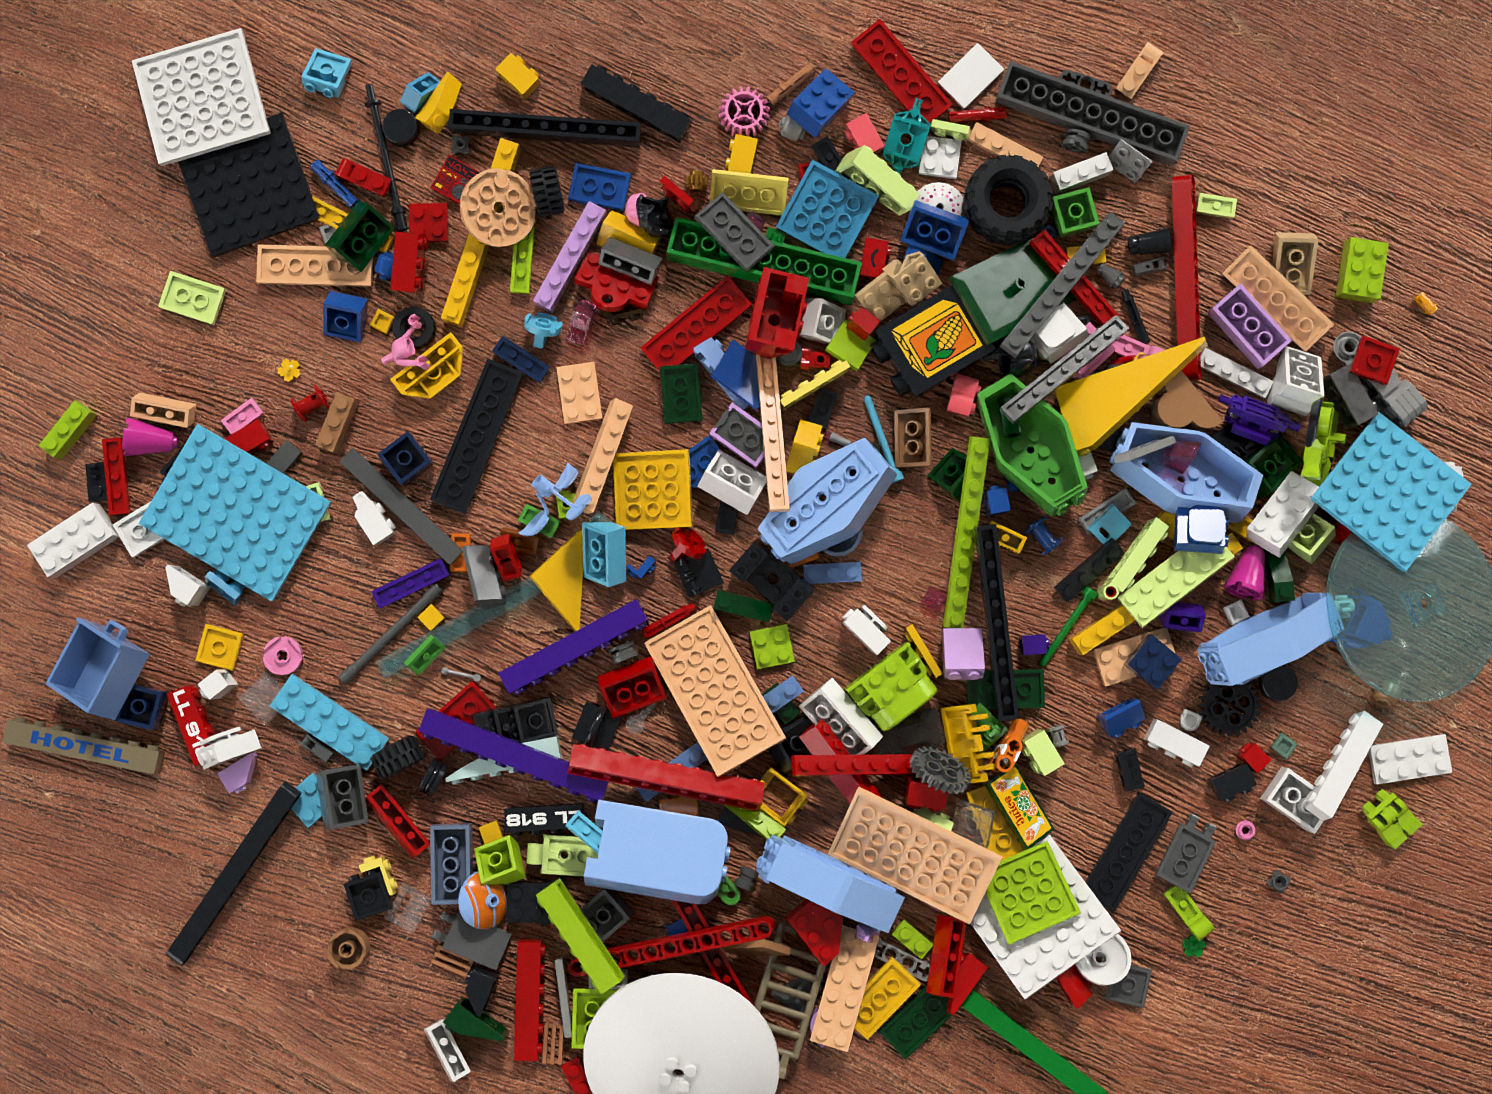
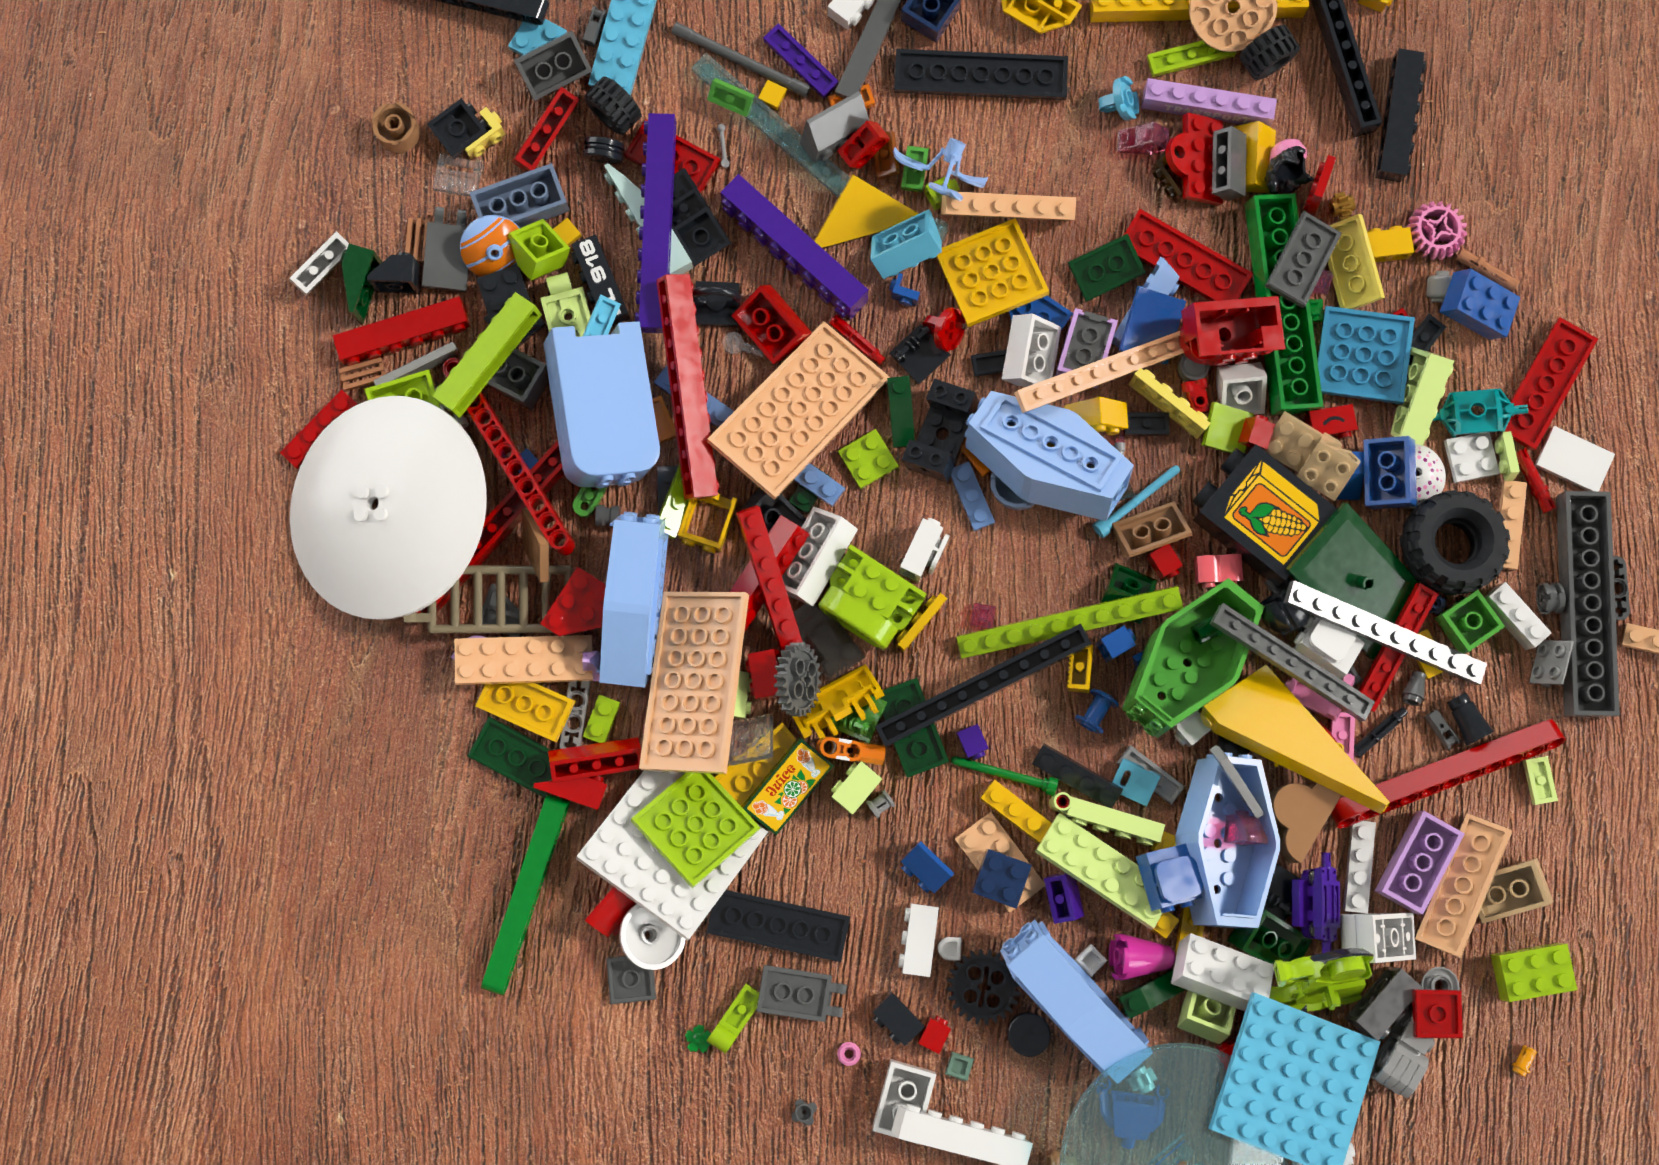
camera: 75 degrees right, 5 degrees down
dark blue plate [492,336,551,384] -> none
light nougat plate [556,362,603,424] -> none
blue tile [568,163,631,212] -> none
dark grey wheel [608,640,639,664] -> none
coral brick [844,113,884,155] -> none
lavender brick [942,628,985,680] -> none
black hinge [1114,748,1145,791] -> none
none -> red brick [1146,544,1183,580]

